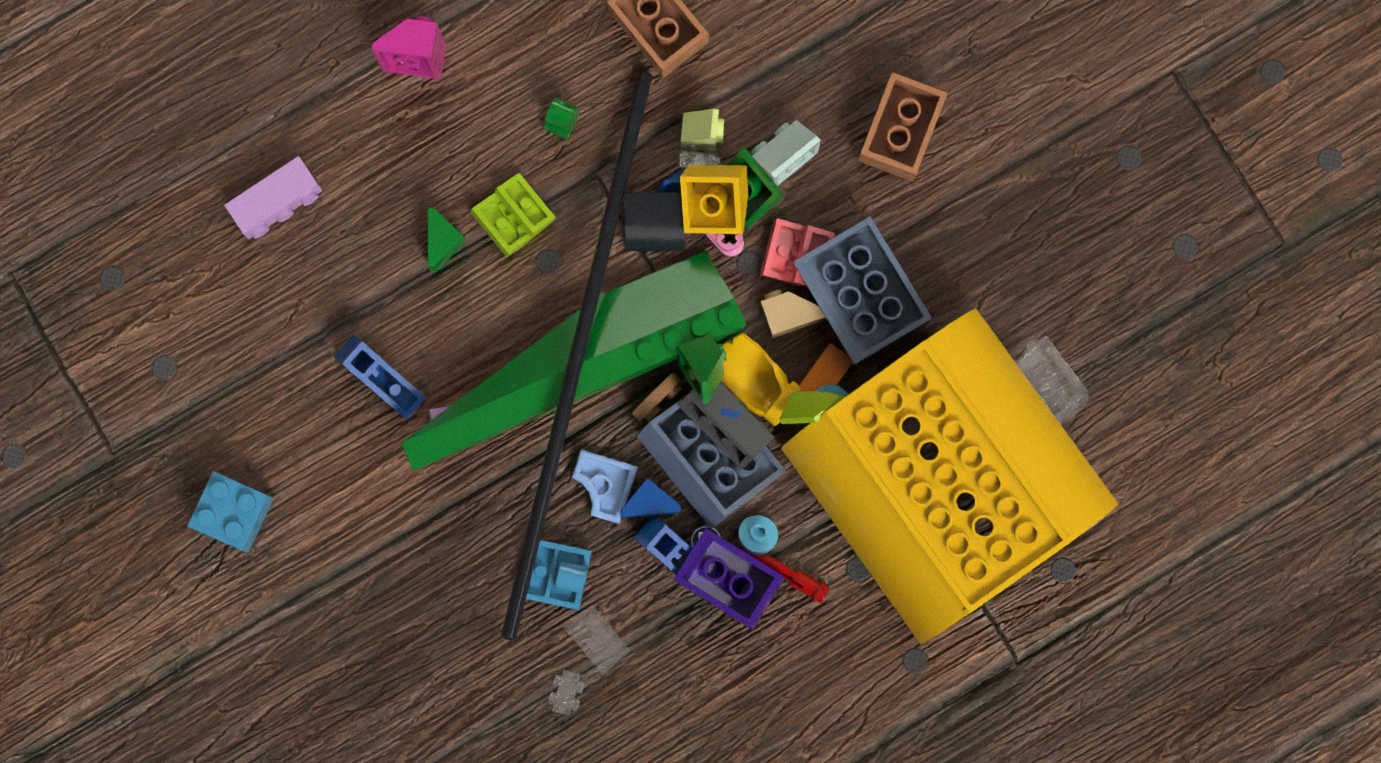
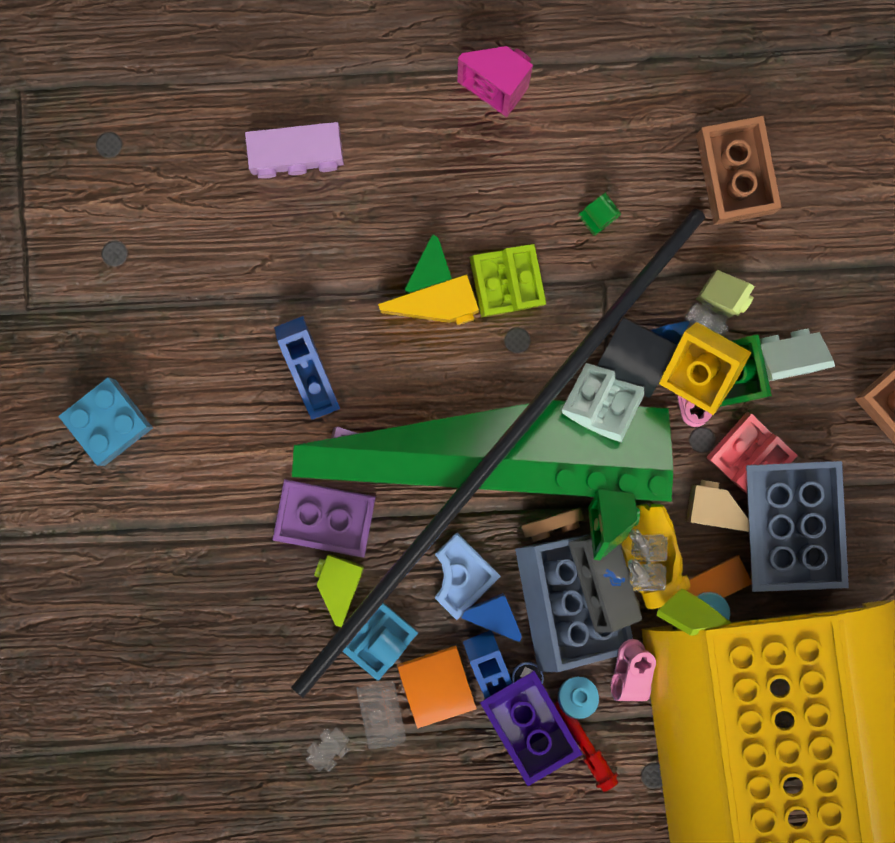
camera: 25 degrees right, 5 degrees up
none -> medium lavender tile [273,479,376,558]
none -> lime slope [314,554,364,627]
none -> yellow slope [378,275,479,325]
none -> orange slope [397,645,477,729]
none -> light aqua slope [562,363,644,442]
none -> bright pink piece [611,639,656,701]
none -> clear piece [628,529,668,591]

